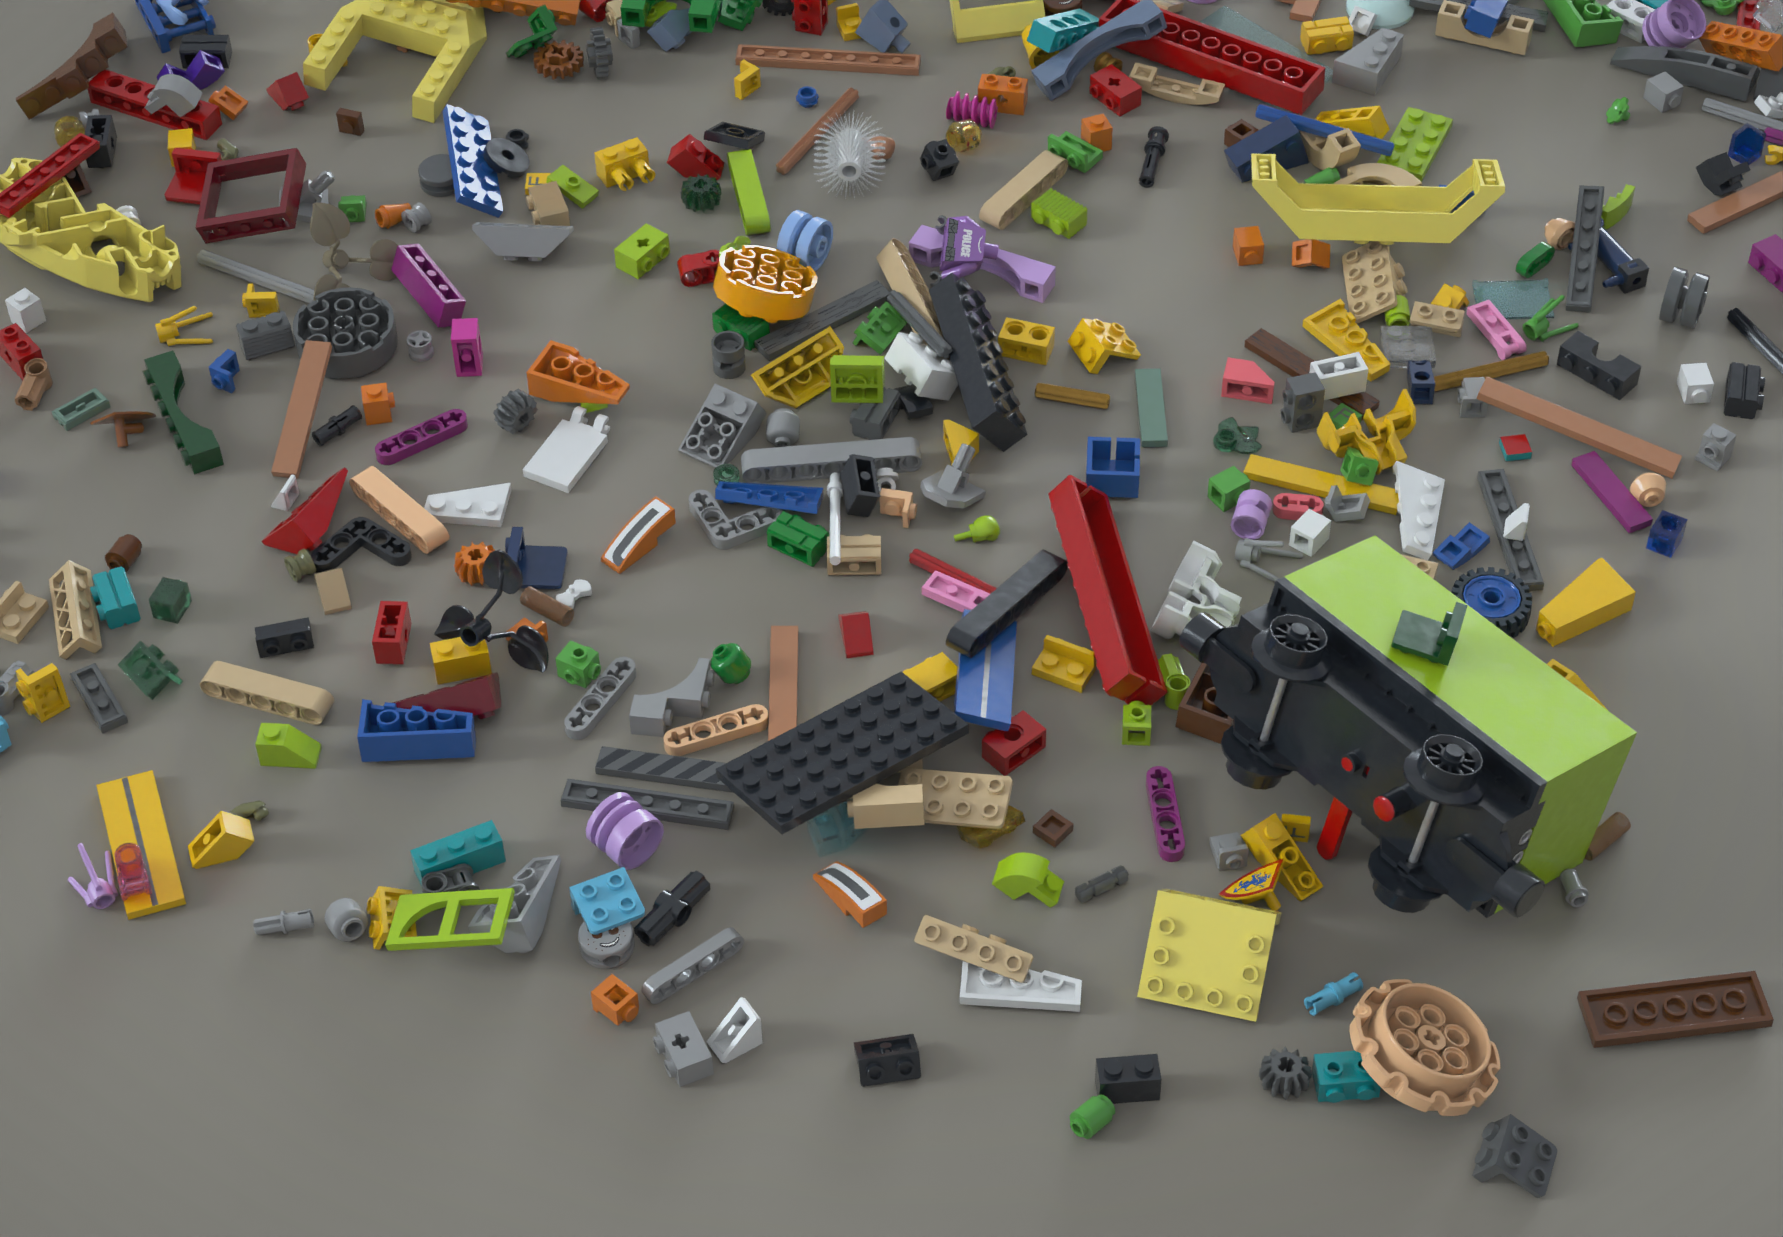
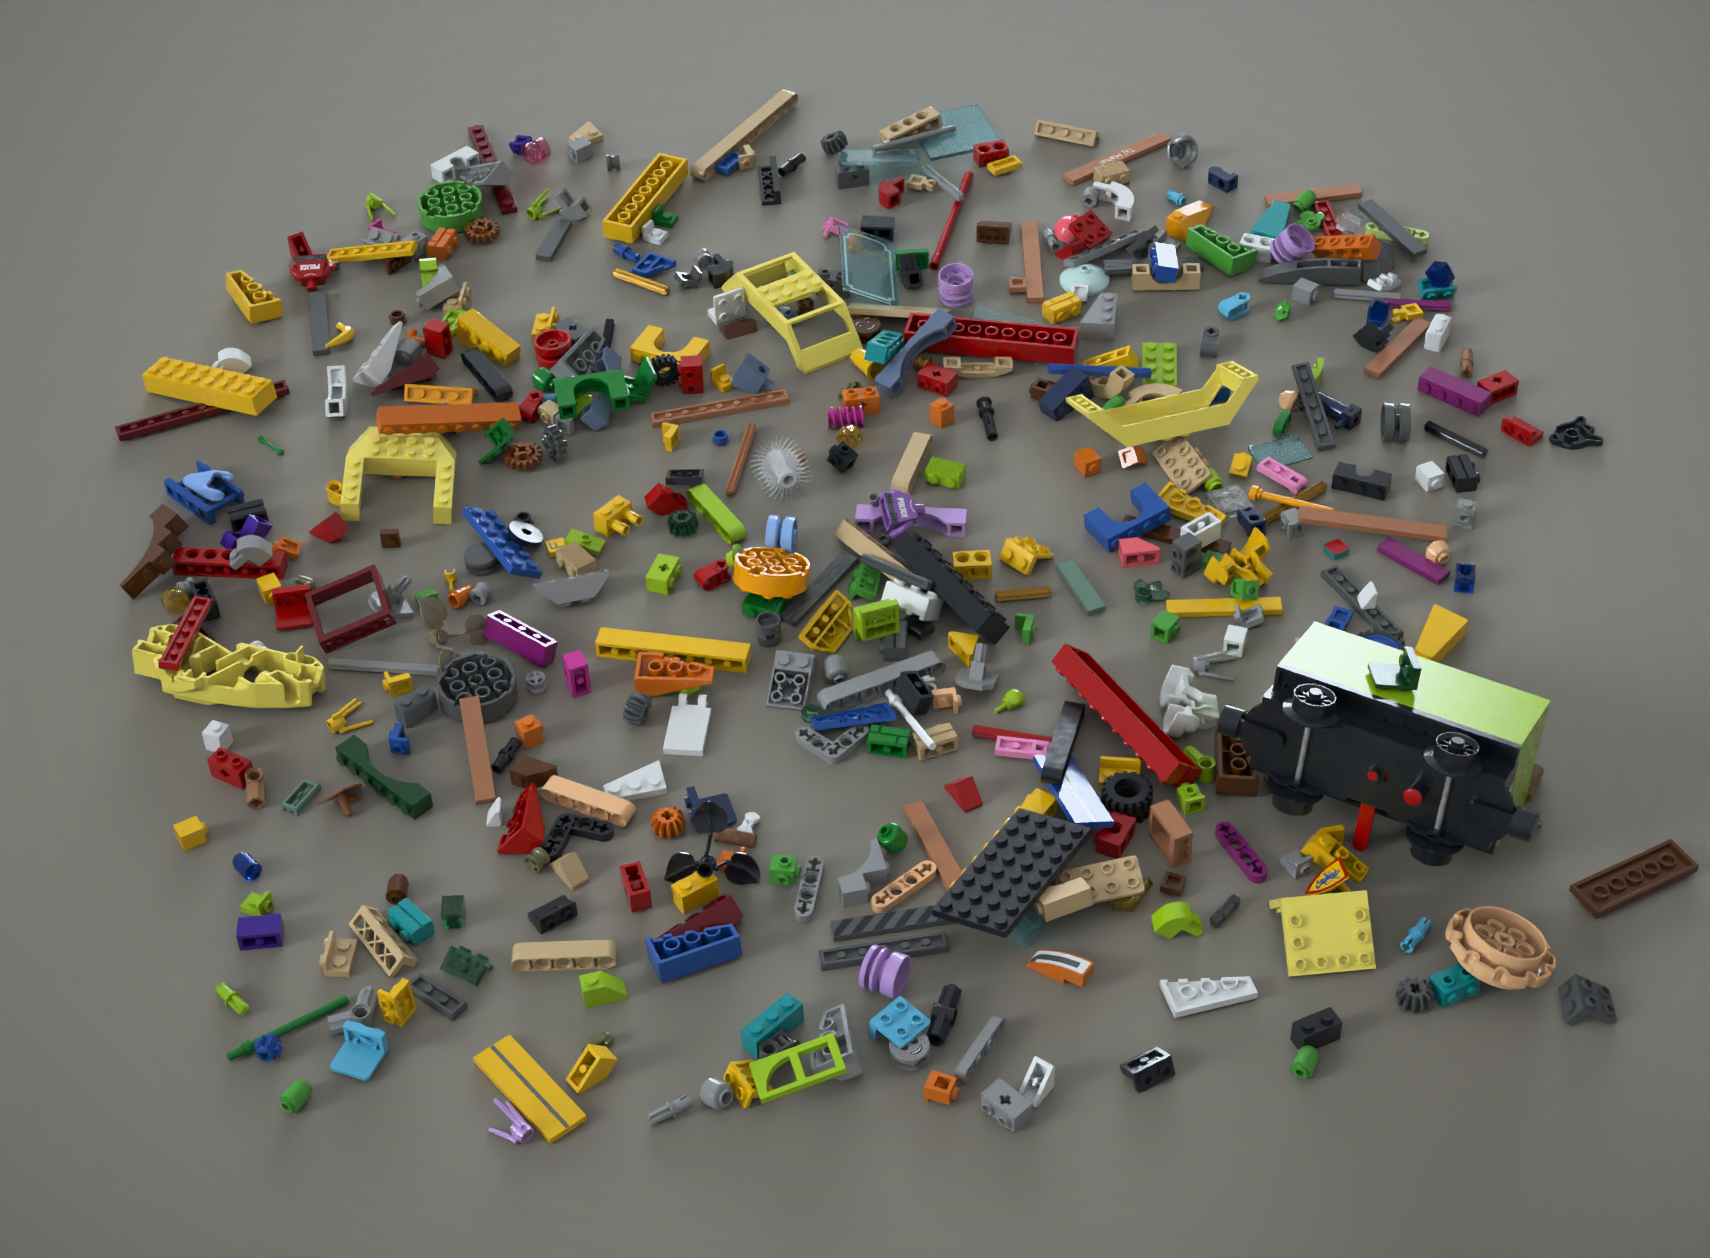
camera: 20 degrees left, 5 degrees down
clear pink piece [114,843,152,901] -> none
magenta beam [375,409,468,465] -> none
slope [601,496,676,574] -> none
tan bracket [914,915,1034,983] -> none
bright green bracket [1048,131,1103,173] -> none
blue piece [1086,437,1140,498] -> none
lavender wheel [1231,489,1272,540] -> none
coral beam [1272,493,1324,520] -> none
white wing [1392,461,1445,561] -> none
tan bracket [1410,301,1465,337] -> none
bright green plant [1522,295,1579,342] -> none
none -> yellow hand [444,569,456,592]
none -> reddish brown slope [509,754,558,789]
none -> yellow brick [595,627,752,673]
none -> bright green bracket [1015,613,1037,645]
none -> blue arch [1083,483,1171,553]
none -> black tyre [1101,771,1153,823]
none -> nougat window [1149,800,1193,868]
none -> dark grey piece [1200,326,1219,357]
none -> medium azure piece [1217,292,1250,321]
none -> light orange piece [1249,485,1334,511]

